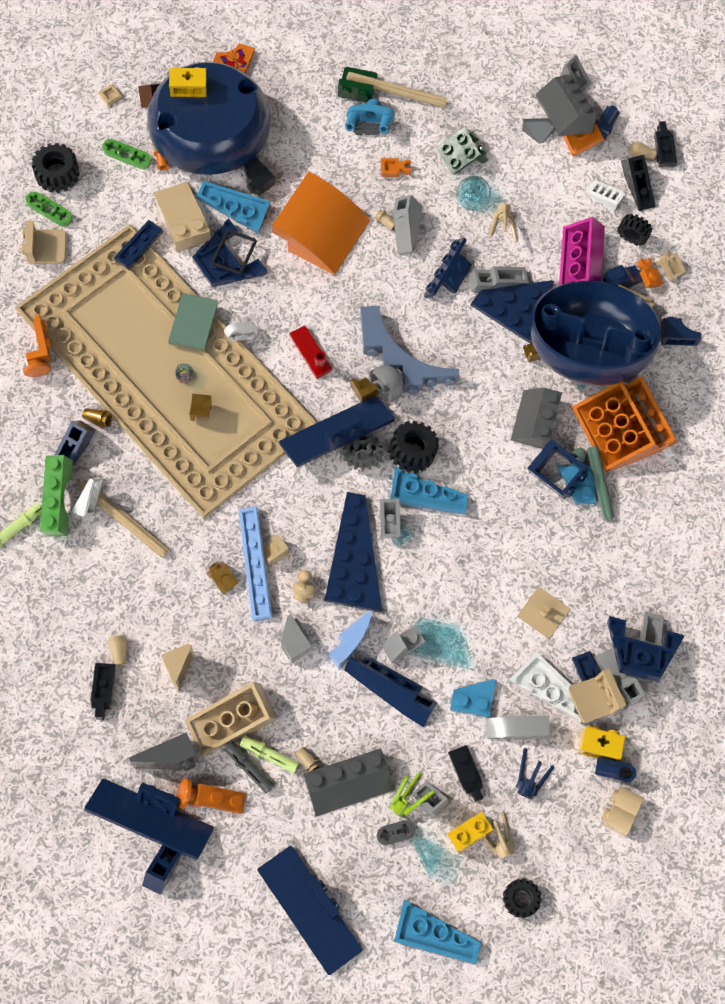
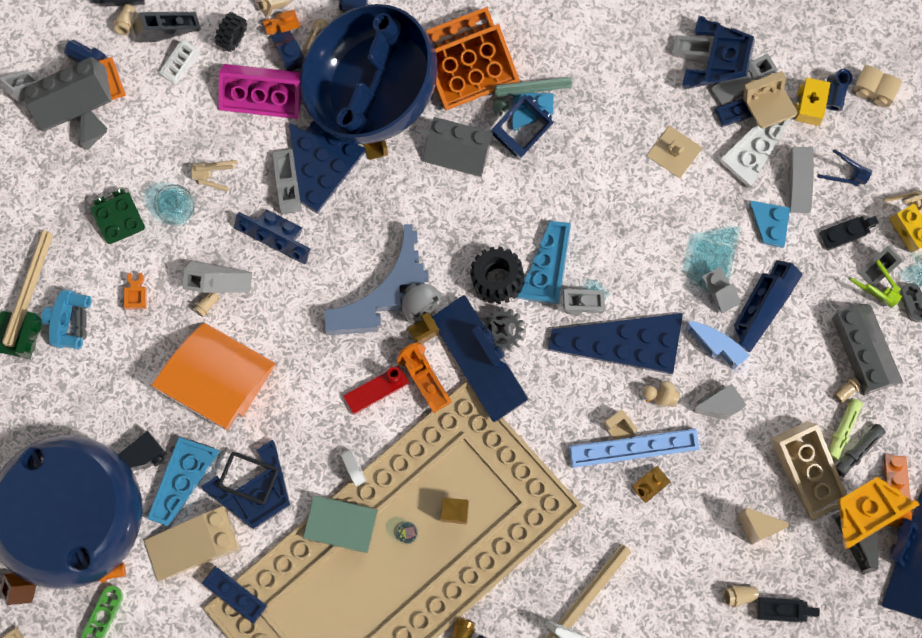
camera: 85 degrees left, 5 degrees up
yellow brick [169,67,207,97] -> none
none -> orange piece [396,343,452,413]
none -> light orange wing [838,477,919,549]

